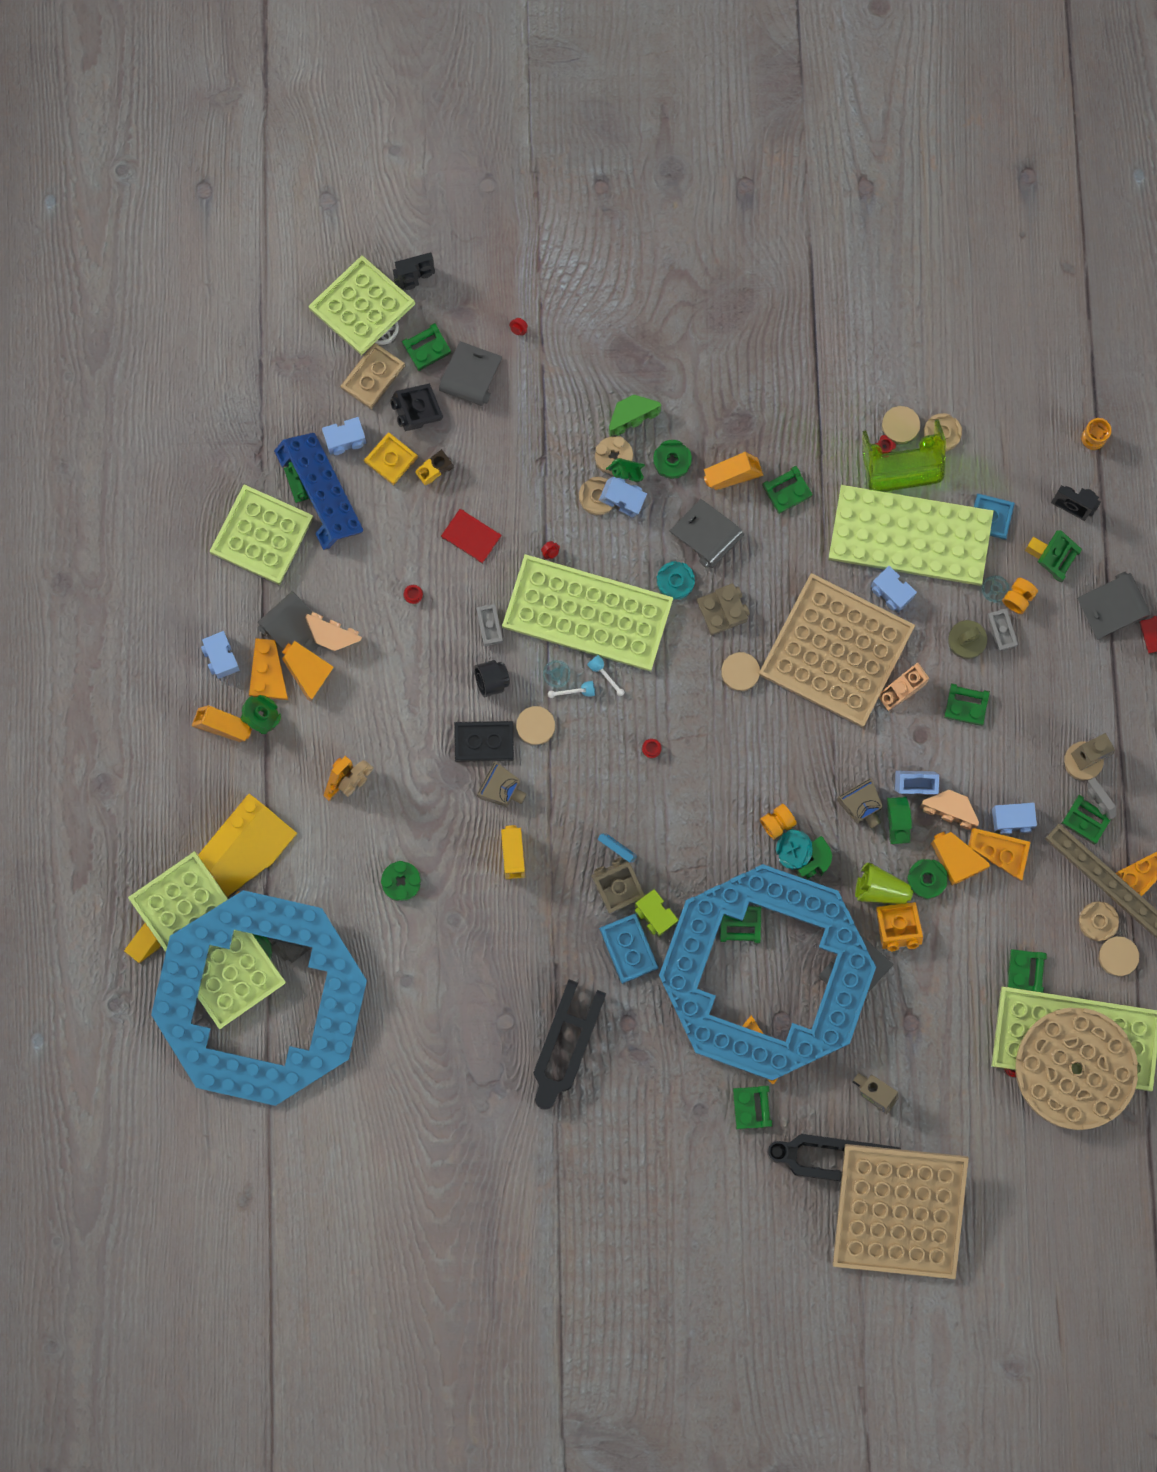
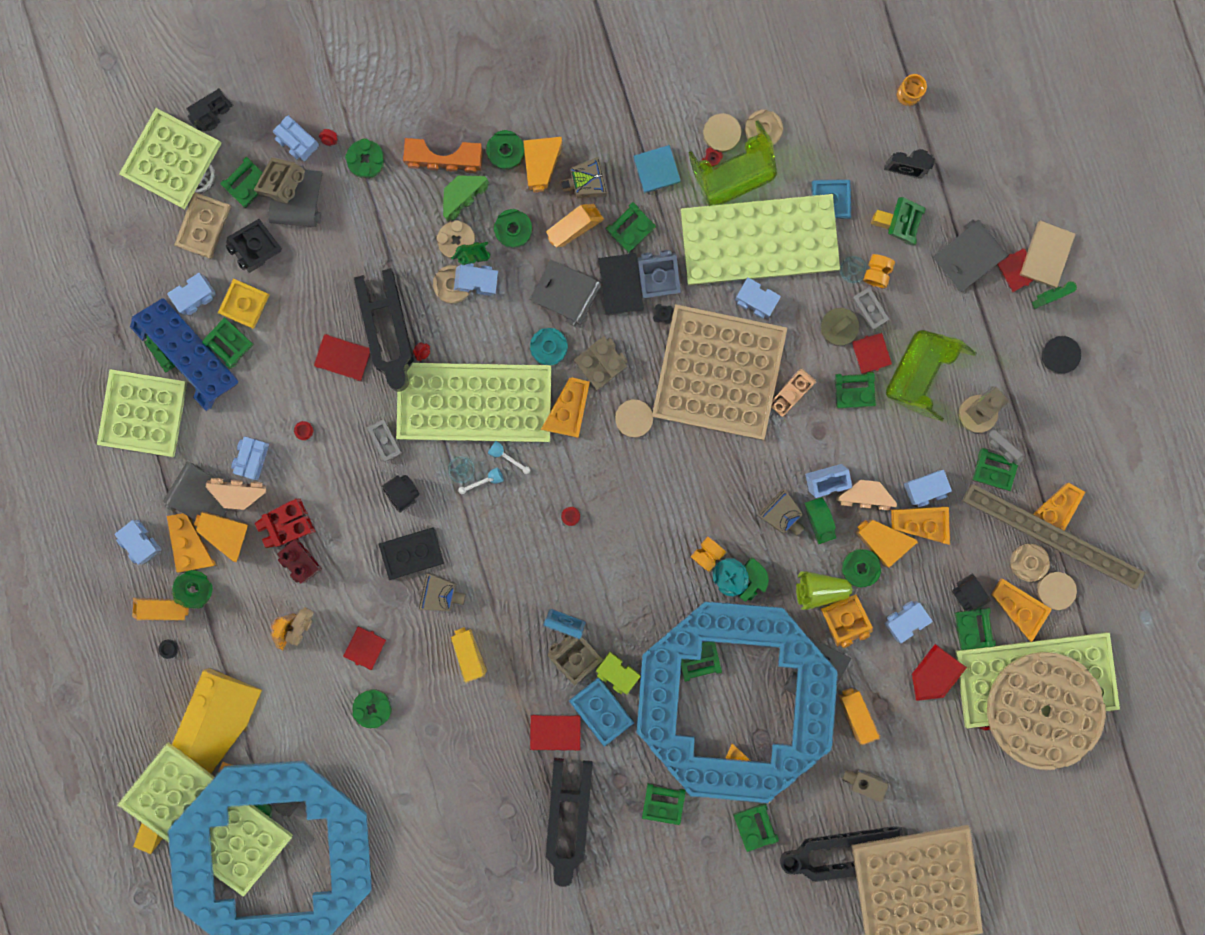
camera: 15 degrees left, 10 degrees up
leg [415,449,454,485] -> none
tan tile [516,706,555,745] -> none
none -> black plate [158,639,179,659]
none -> green plate [202,317,254,369]
none -> light blue brick [231,436,269,480]
none -> dark tan plate [254,157,305,204]
none -> red hips [255,498,316,548]
none -> light blue brick [273,115,319,161]
none -> dark red brick [277,539,322,584]
none -> red piece [343,626,386,670]
none -> green plate [345,138,384,178]
none -> black piece [354,268,414,392]
none -> orange arch [403,138,483,173]
none -> green plate [486,130,525,170]
none -> light orange slope [523,136,562,192]
none -> red piece [530,714,581,751]
none -> light orange wing [541,377,590,438]
none -> torso [561,157,607,199]
none -> black tile [598,253,644,315]
none -> dark azure tile [633,145,681,193]
none -> sand blue plate [637,250,681,298]
none -> green plate [642,783,686,825]
none -> black plate [653,304,673,324]
none -> light orange slope [839,688,880,745]
none -> red piece [851,333,892,374]
none -> light blue brick [884,601,933,643]
none -> clear neon green windscreen [886,330,977,422]
none -> red tile [912,644,967,701]
none -> black piece [952,573,991,611]
none -> light orange wing [991,578,1052,642]

